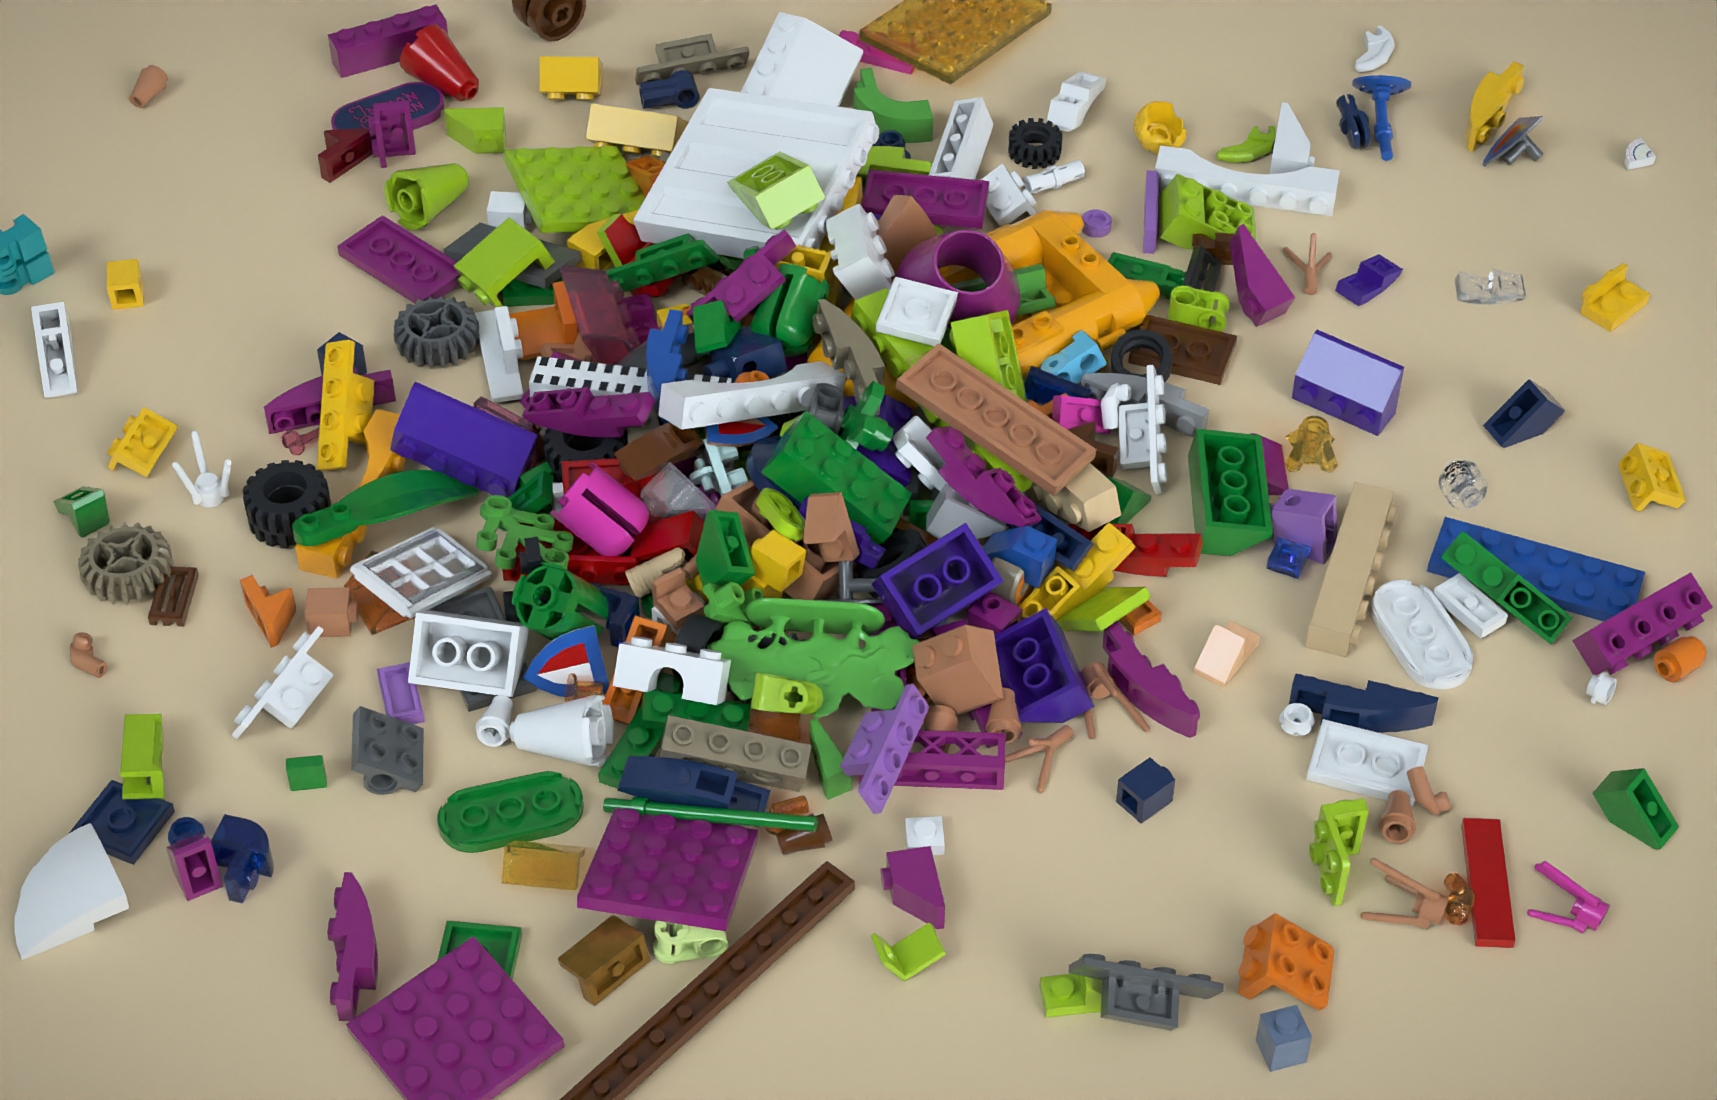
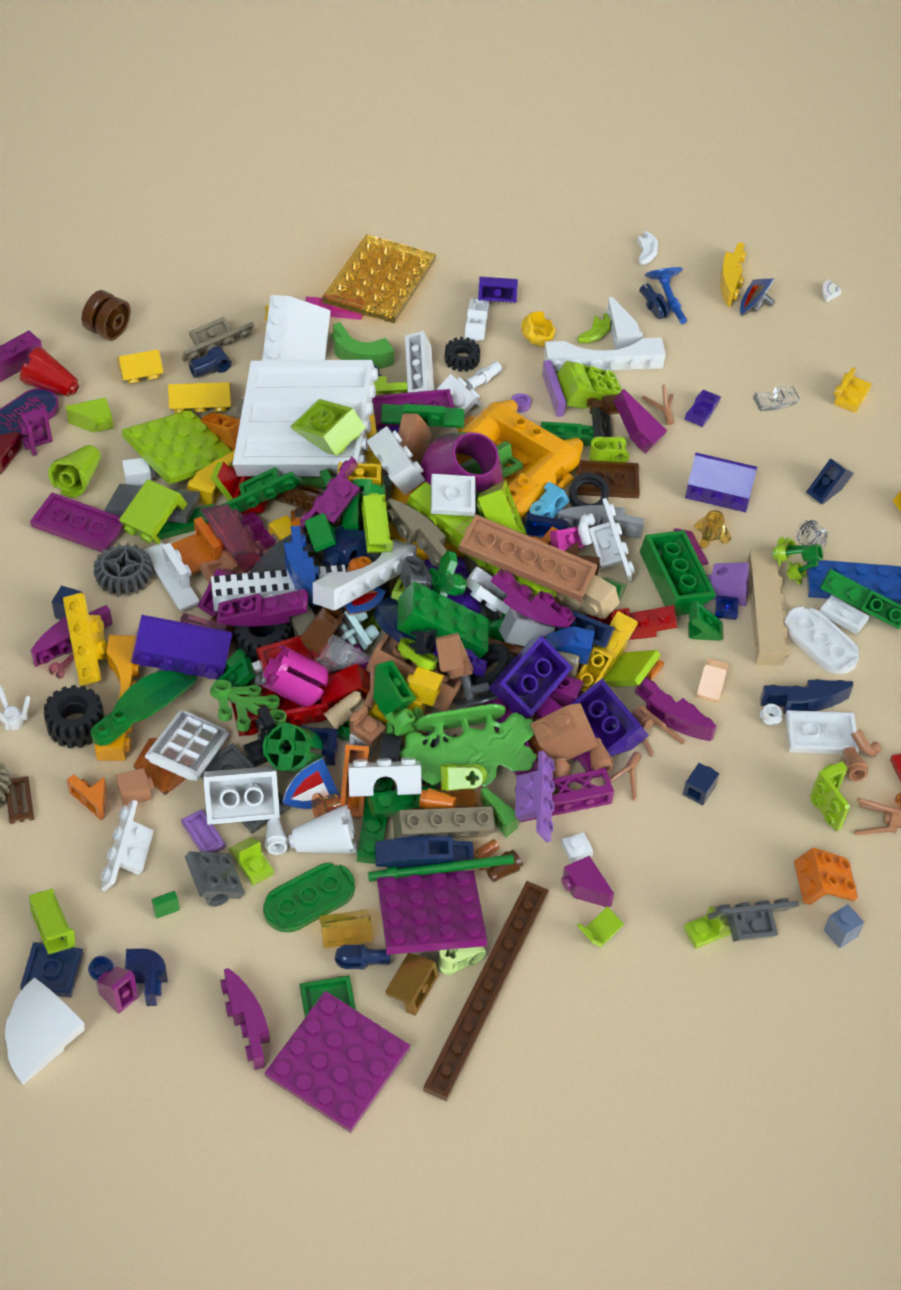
camera: 20 degrees left, 5 degrees up
none -> lime slope [228,837,274,886]
none -> dark blue arm [335,944,391,970]
none -> lime window [361,493,394,553]
none -> green bracket [381,404,464,428]
none -> black tile [409,628,437,655]
none -> orange cone [419,788,457,809]
none -> dark purple brick [478,277,518,303]
none -> green slope [688,601,723,641]
none -> plant [772,537,823,585]

